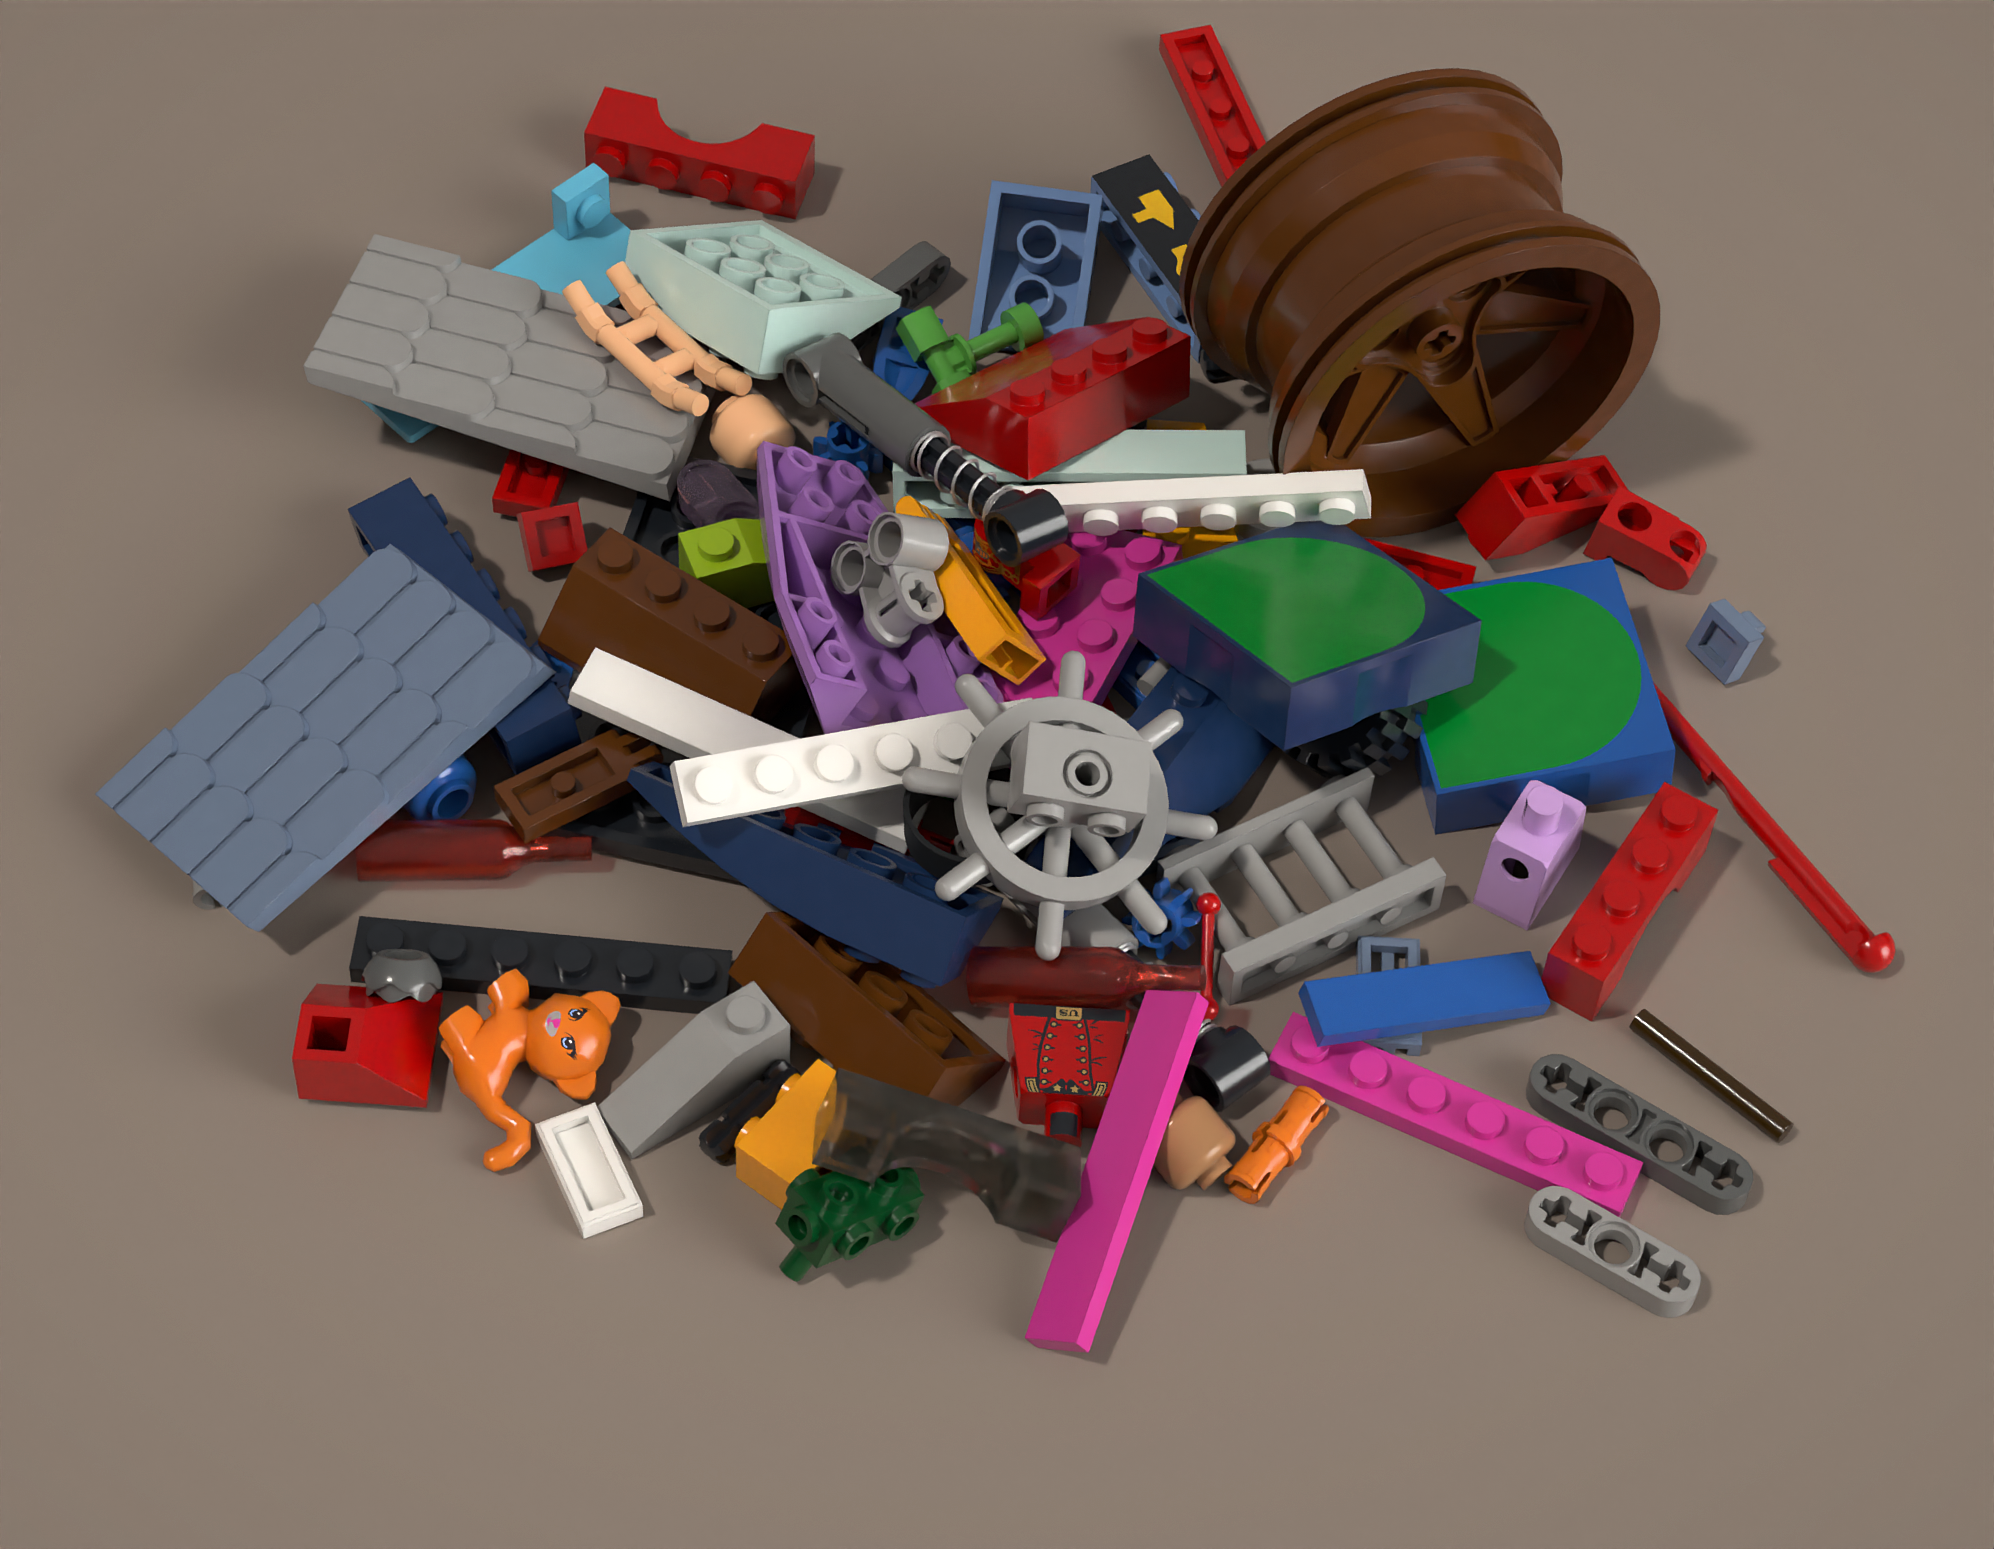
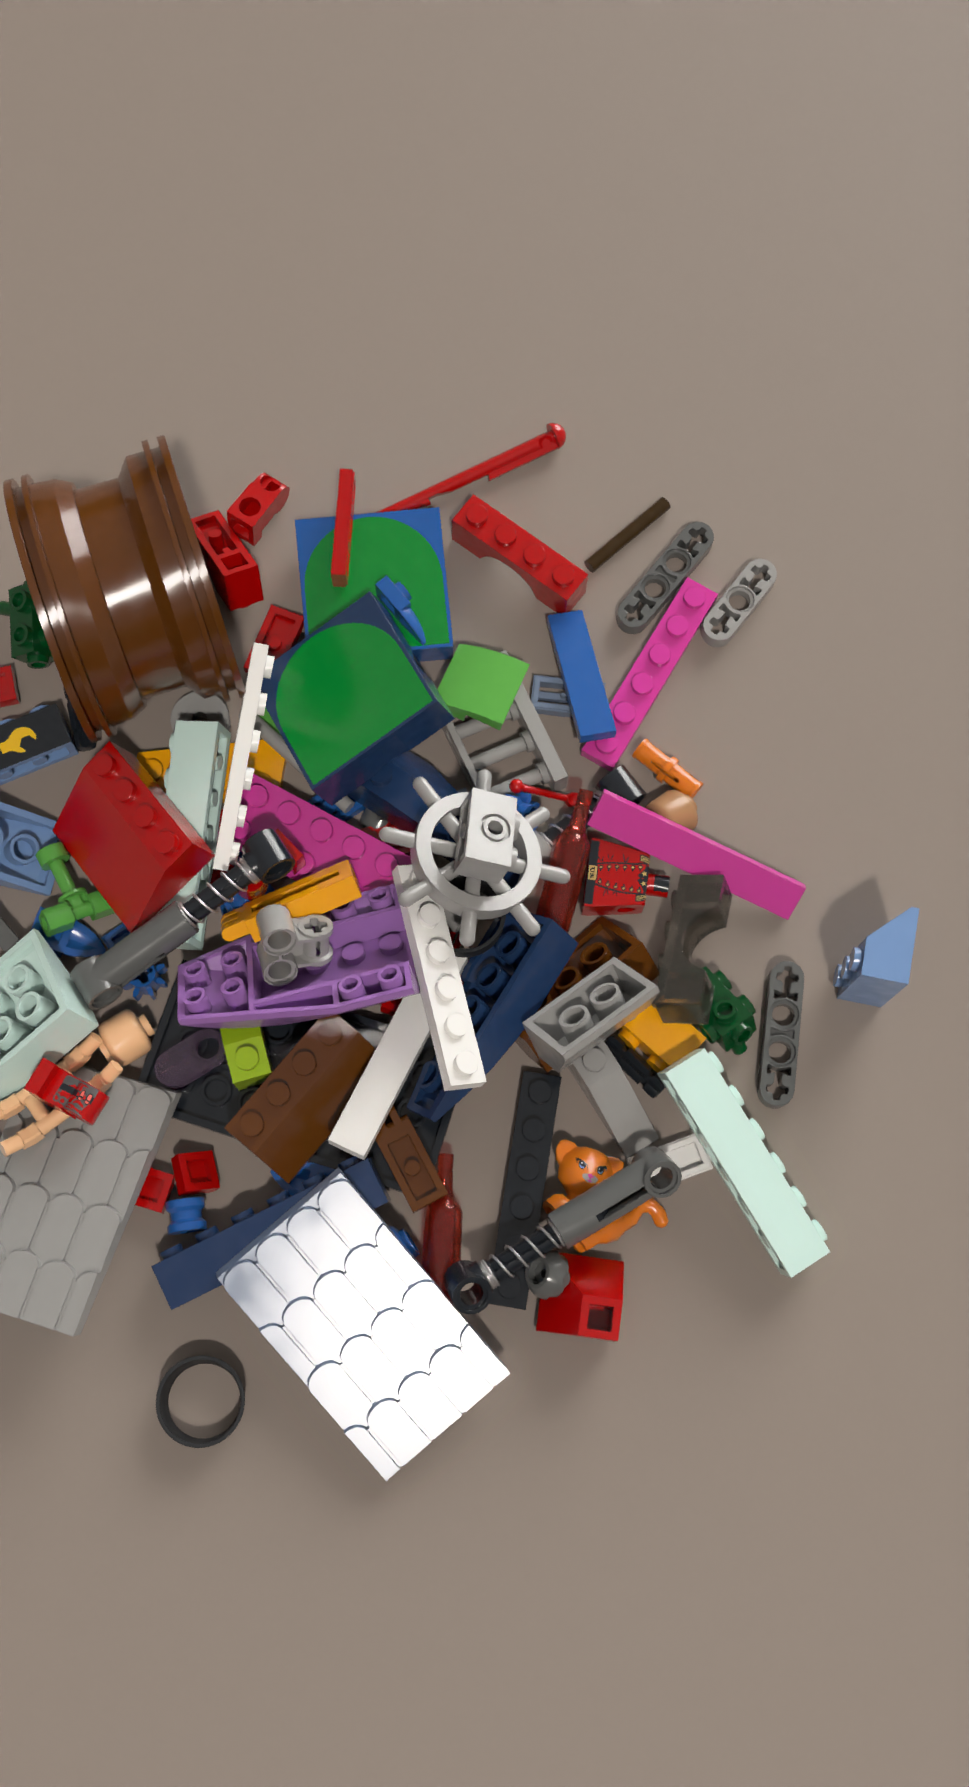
camera: 85 degrees left, 20 degrees up
lavender torso [1473,780,1586,930] -> none
sand blue tile [1685,599,1766,685] -> none
none -> red leg [24,1057,110,1126]
none -> black tyre [156,1355,245,1448]
none -> blue wheel [165,1197,208,1235]
none -> red tile [331,468,356,587]
none -> blue plate [375,575,426,645]
none -> bright green slope [437,644,530,730]
none -> piece [443,1146,682,1314]
none -> light grey slope [522,957,660,1073]
none -> light aqua brick [657,1048,830,1278]
none -> dark grey beam [757,961,804,1109]
none -> medium blue slope [833,907,919,1007]

